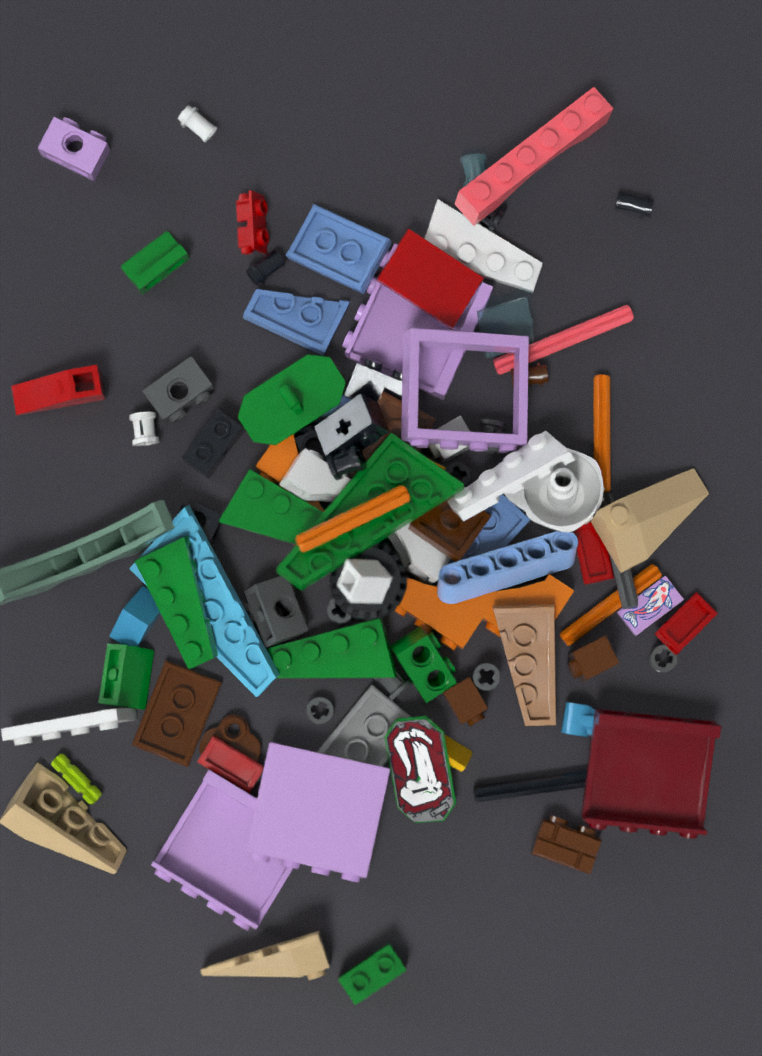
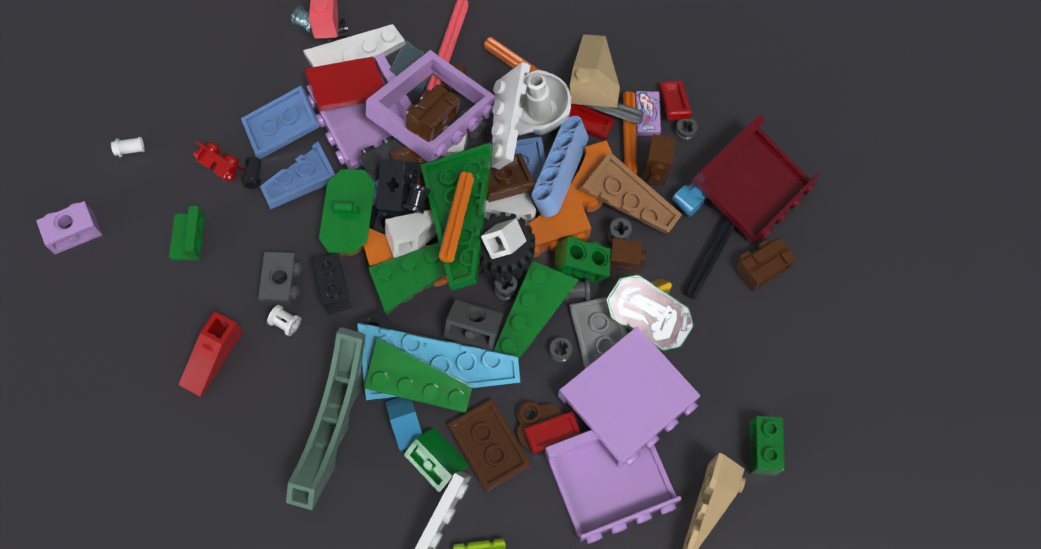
camera: 55 degrees left, 15 degrees down
none -> reddish brown brick [405,85,460,142]

